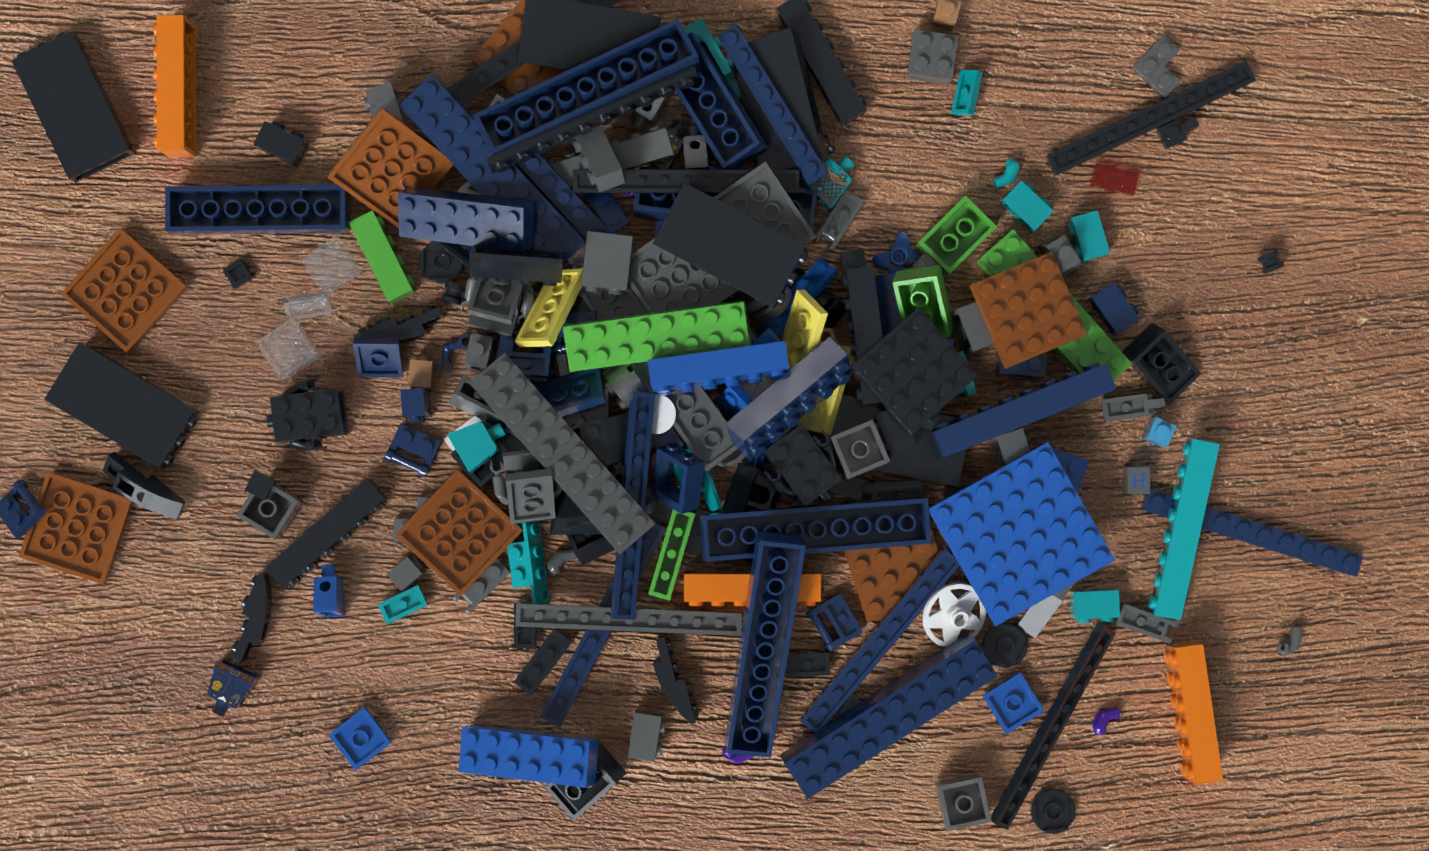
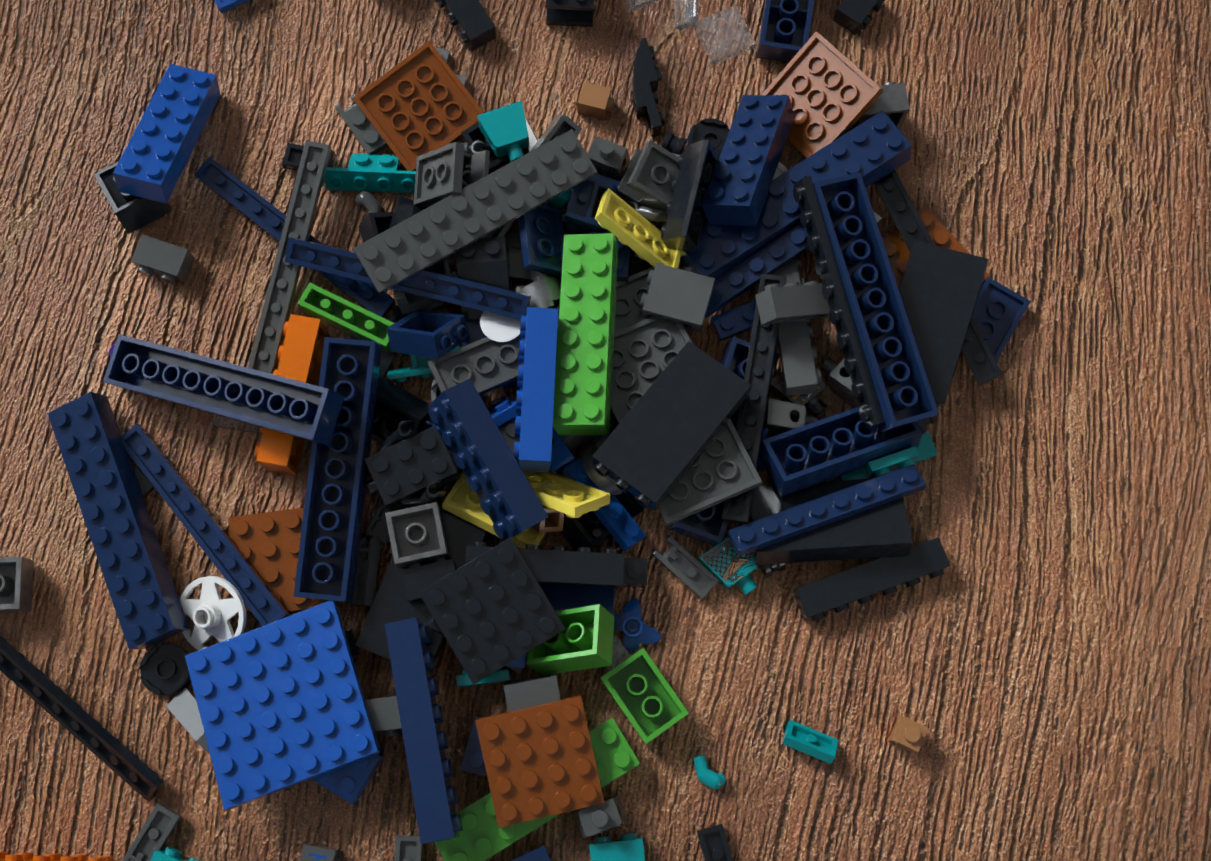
camera: 95 degrees right, 10 degrees down
bright green brick [349,210,416,304] -> none
dark blue plate [353,338,404,377] -> none
teal plate [377,585,429,625] -> none
dark blue plate [384,423,442,478] -> none
dark grey brick [387,556,425,591] -> none
dark blue brick [400,388,432,423] -> none
dark blue arm [438,334,470,374] -> none
black plate [514,628,573,695] -> none
black slope [653,636,699,724] -> none
black plate [784,652,830,677] -> none
dark blue plate [805,593,863,652] -> none
dark grey brick [906,29,958,85] -> none
blue plate [981,672,1044,735] -> none
teal brick [1000,181,1053,233] -> none
teal brick [1070,589,1120,623] -> none
dark purple arm [1092,706,1120,735] -> none

